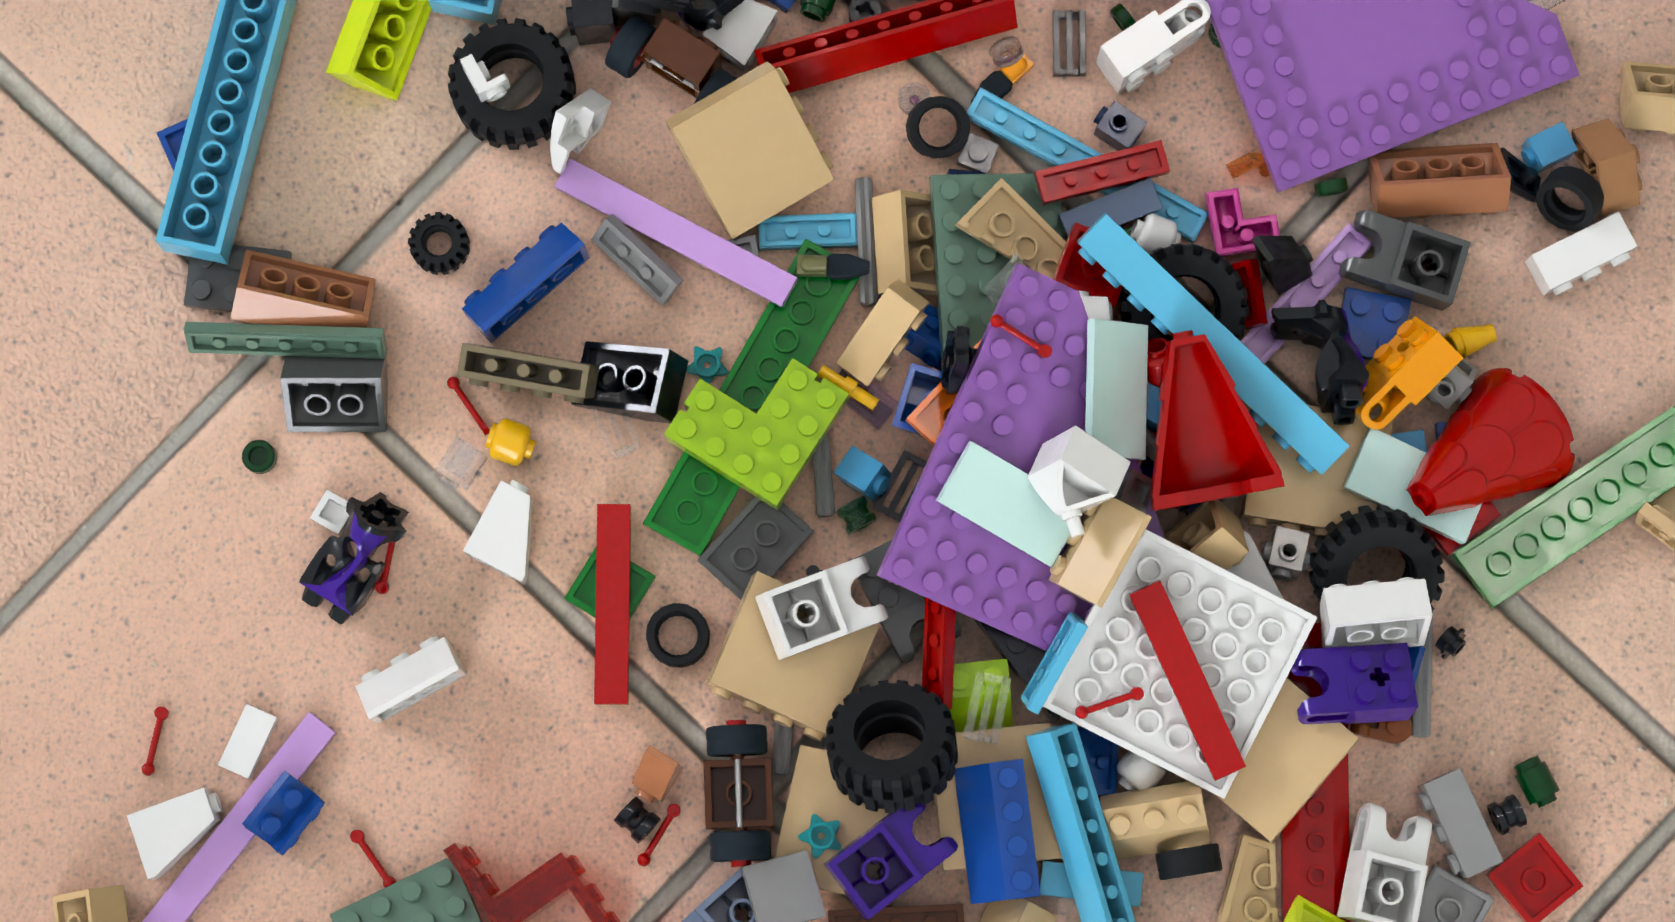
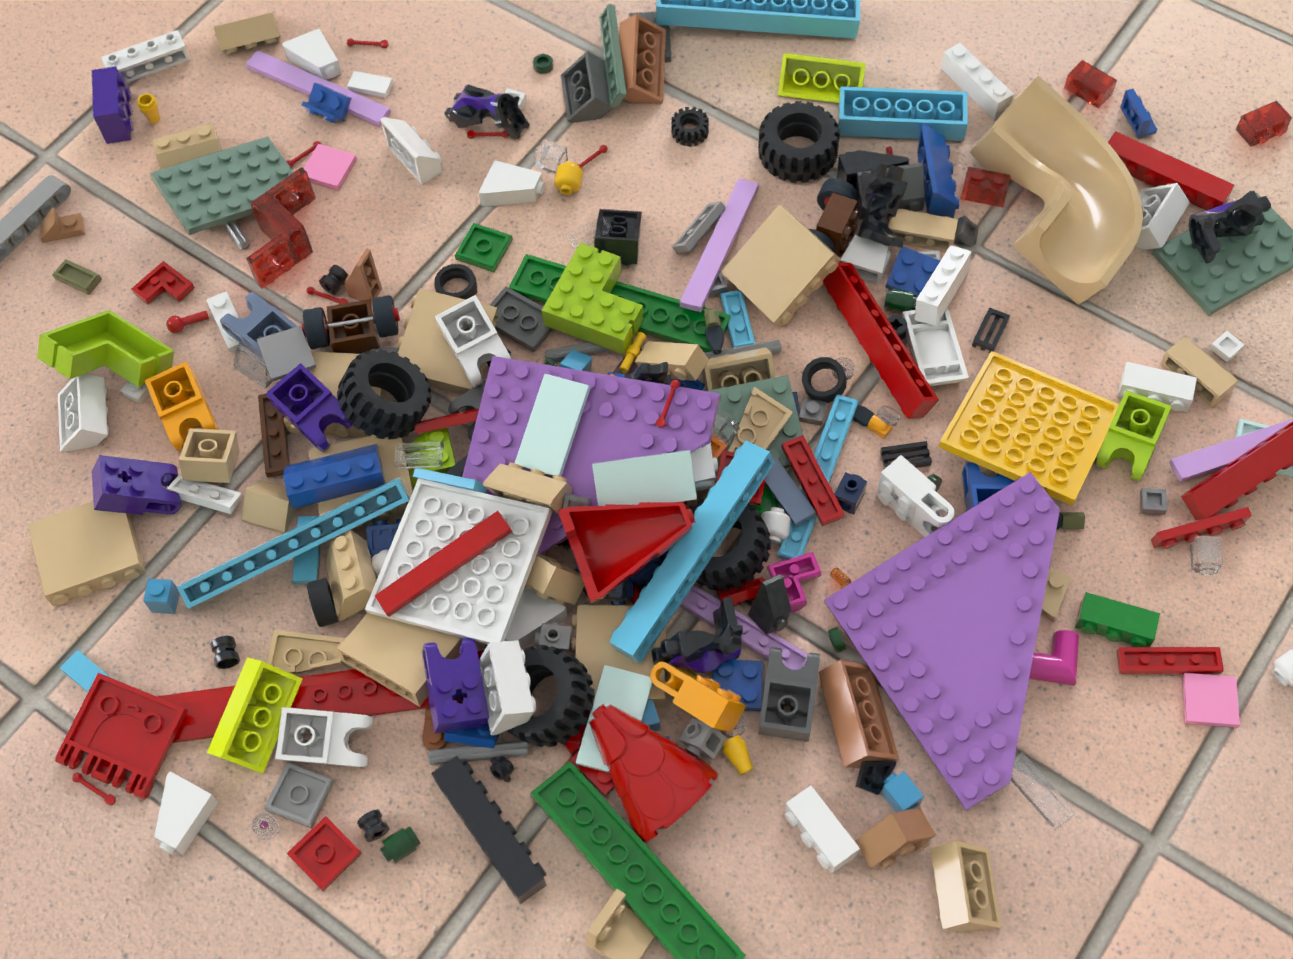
camera: 85 degrees right, 20 degrees down
dark tan brick [457,343,600,404] -> none
white bracket [460,54,510,103] -> none
blue slope [462,222,590,343] -> none
white slope [550,88,612,174] -> none
red tile [594,504,631,705] -> none
teal plate [686,346,728,384] -> none
teal plate [798,814,841,858] -> none
white piece [1028,425,1131,538] -> none
red hinge [1075,687,1144,719] -> none
light grey brick [1417,768,1504,879] -> none
black tyre [1536,166,1604,231] -> none
none -> bright pink tile [300,144,357,190]
none -> black brick [431,756,547,904]

